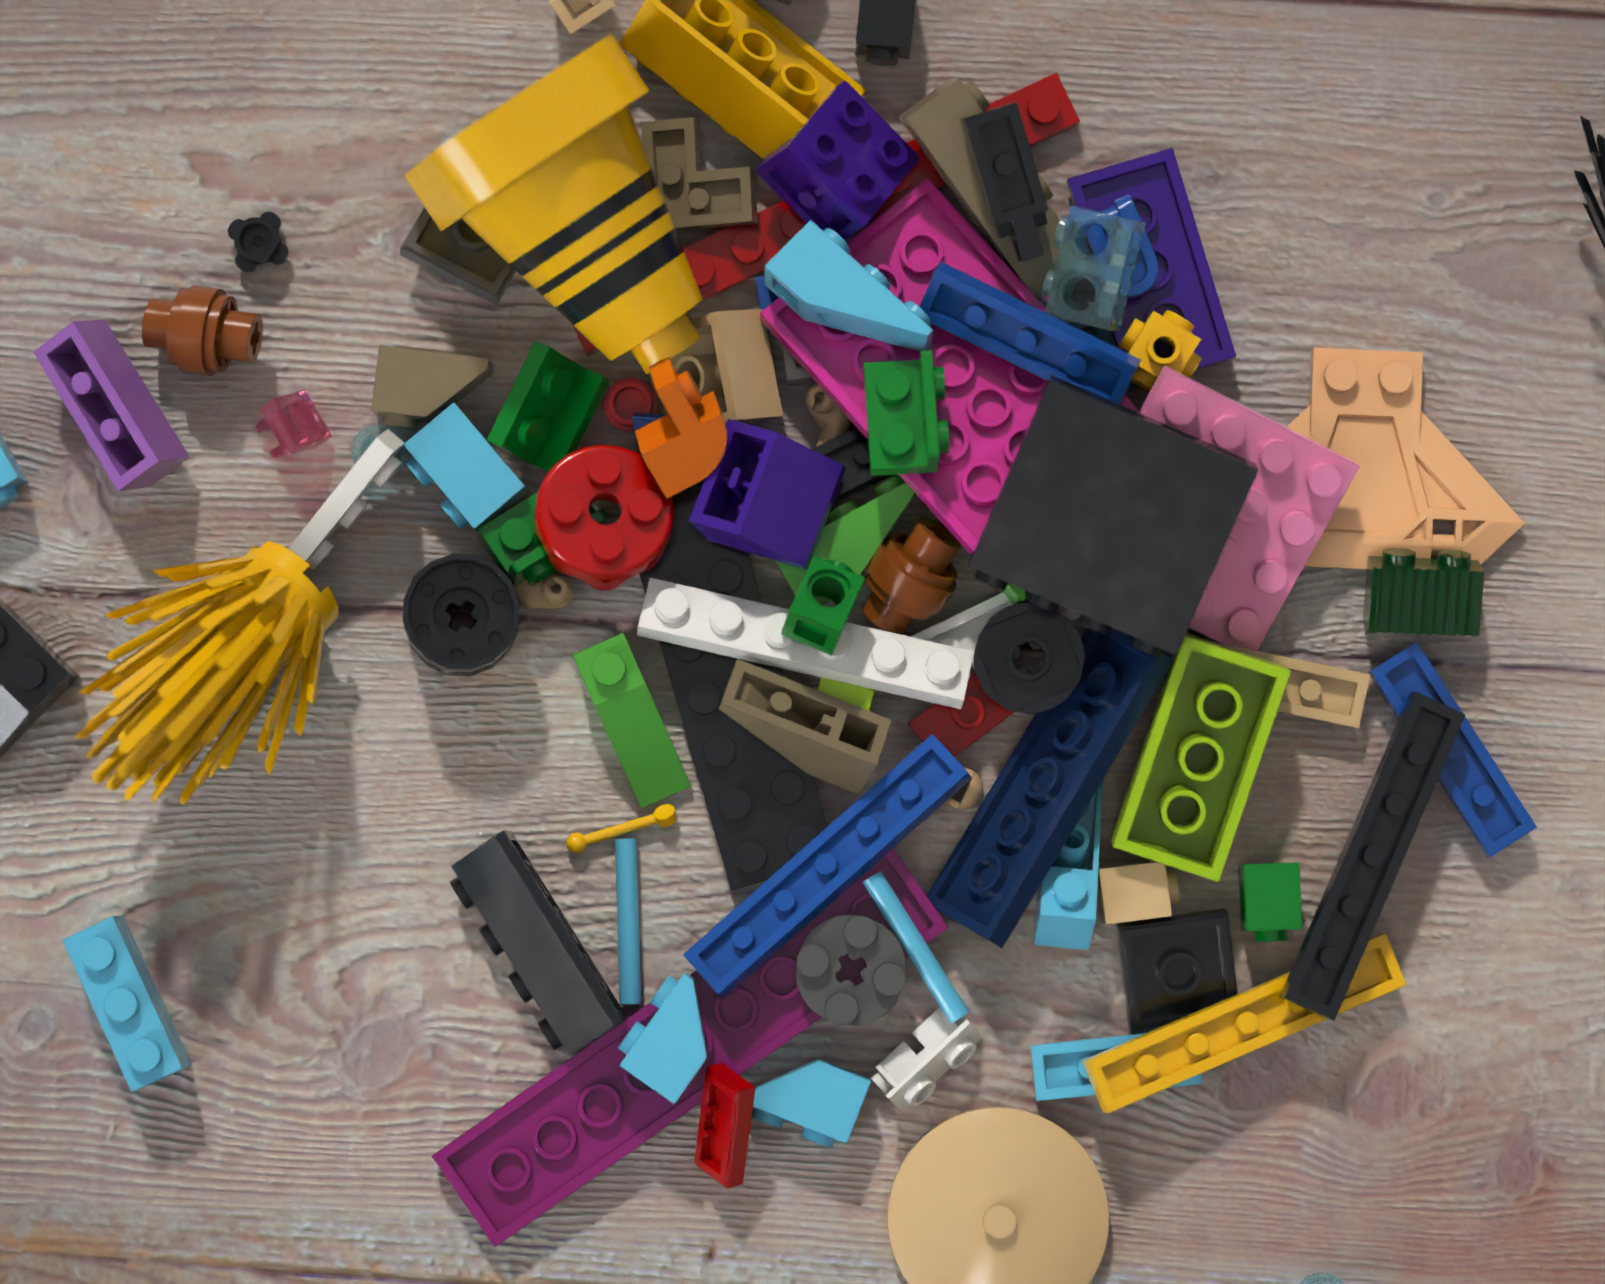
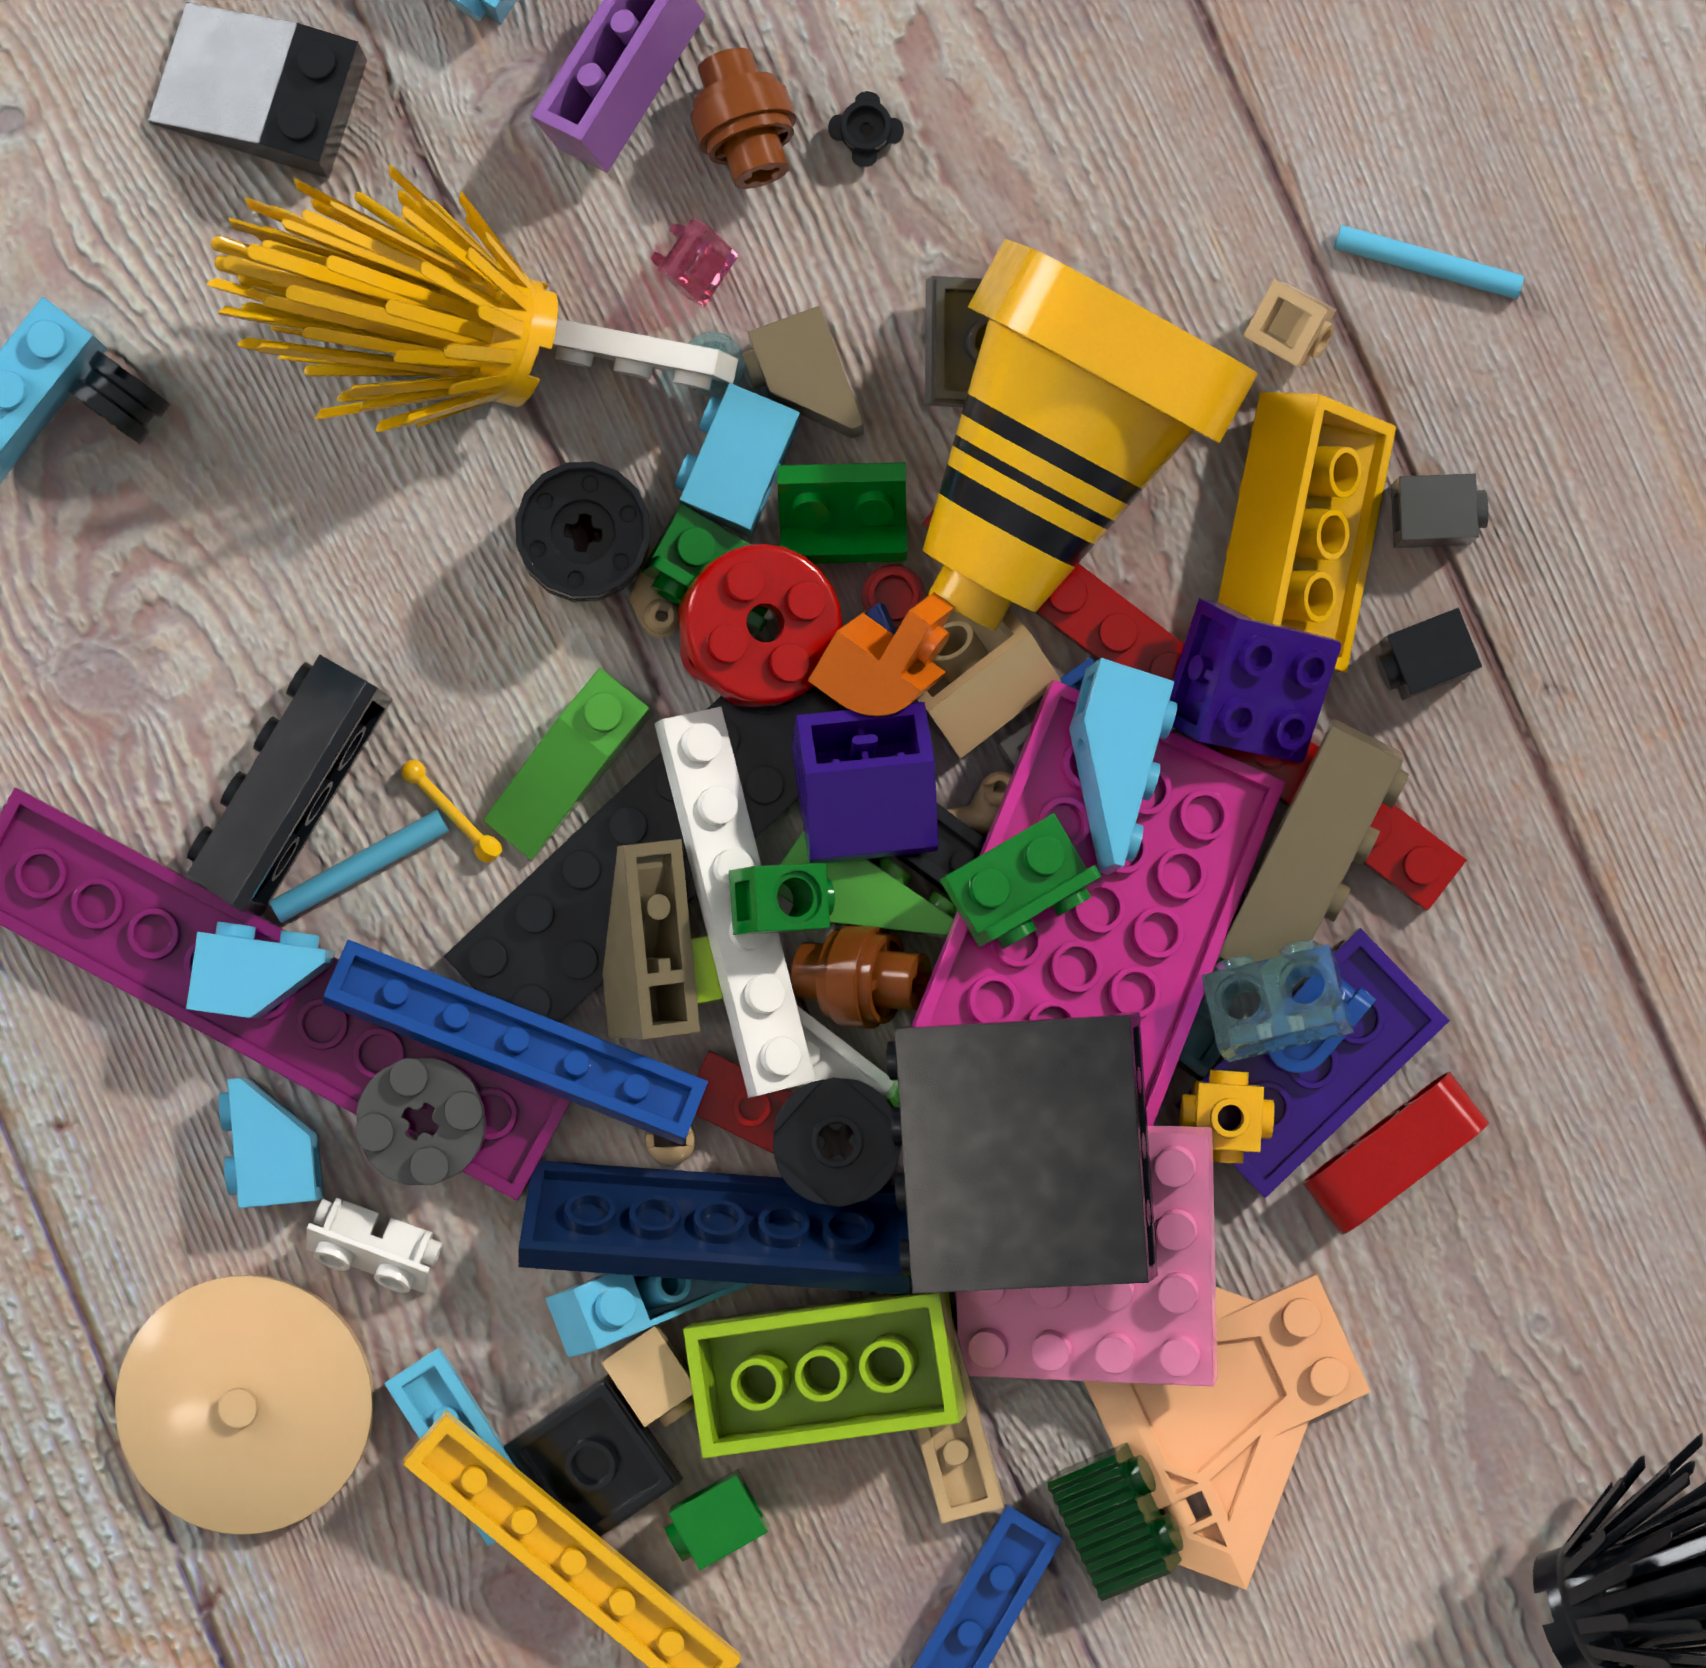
camera: 65 degrees right, 0 degrees up
dark tan plate [641,117,758,231] -> none
red plate [694,1062,756,1189] -> none
medium azure bar [862,871,969,1024] -> none
blue plate [919,262,1141,405] -> none
black hinge [961,102,1048,262] -> none
black plate [1280,692,1466,1021] -> none
none -> black wheel [67,350,171,445]
none -> red beam [1303,1071,1489,1235]

